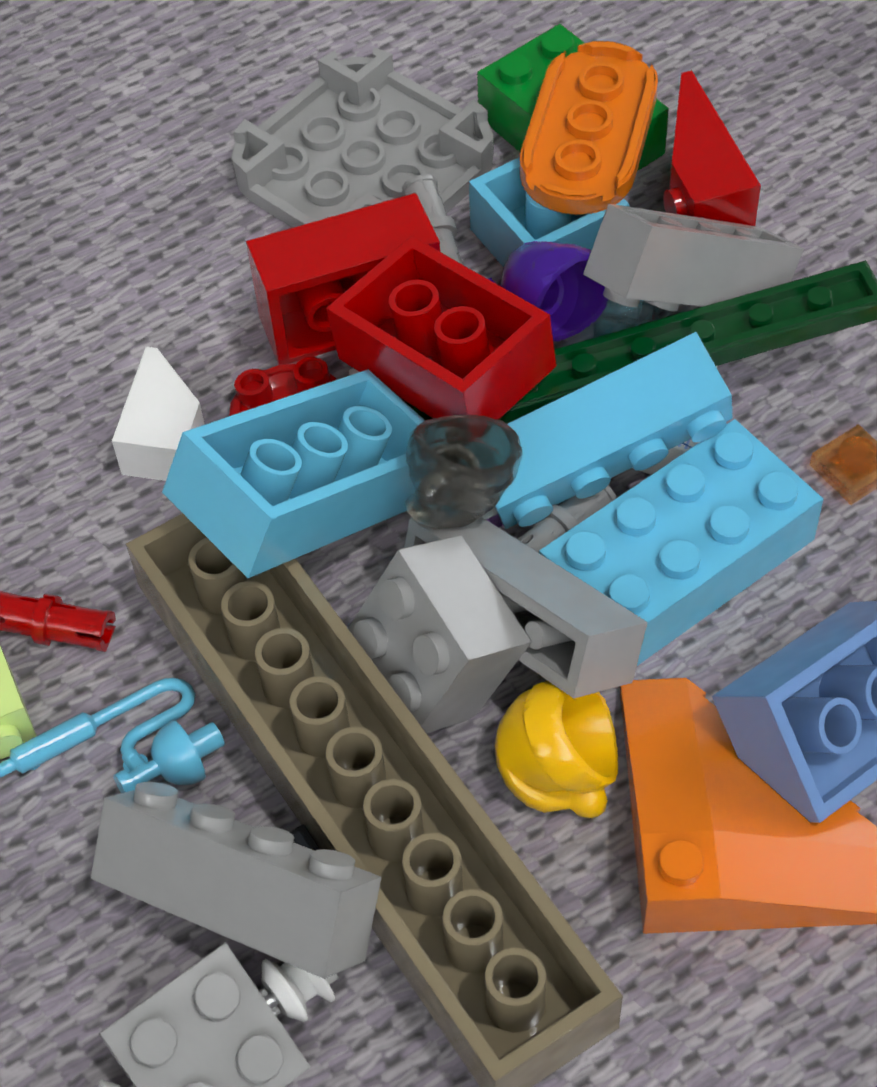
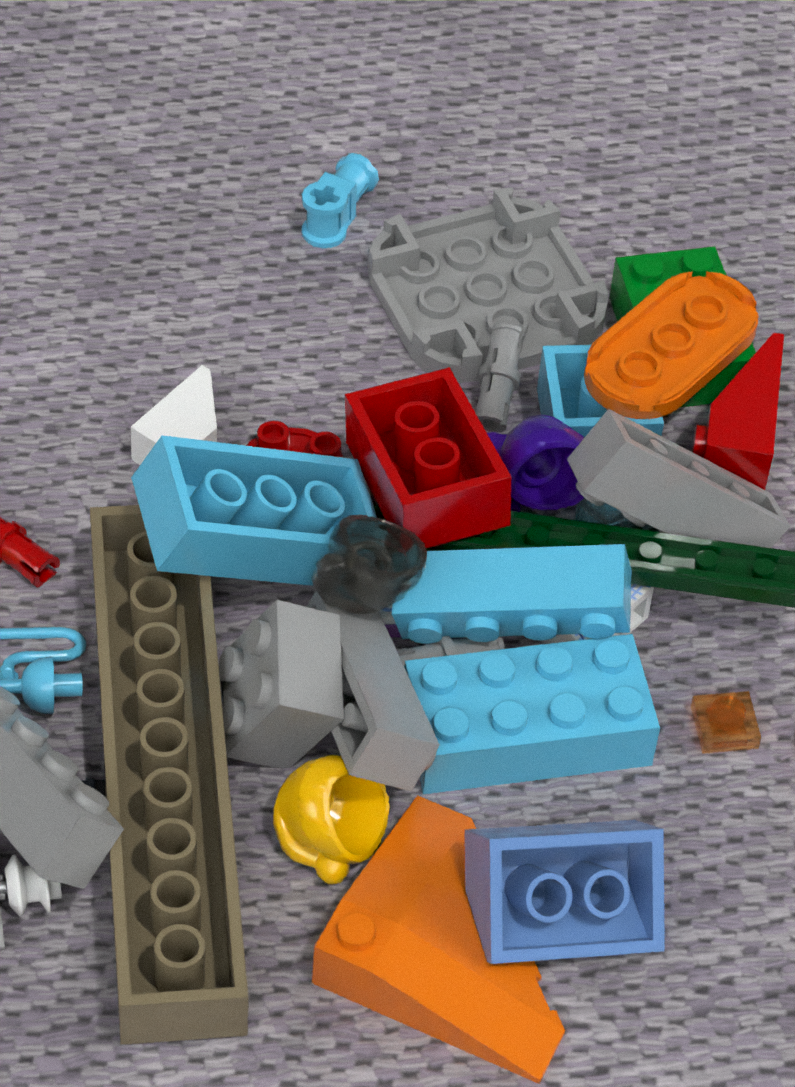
camera: 20 degrees right, 5 degrees down
red brick [246,193,440,365] -> none
none -> medium azure connector [302,153,379,248]

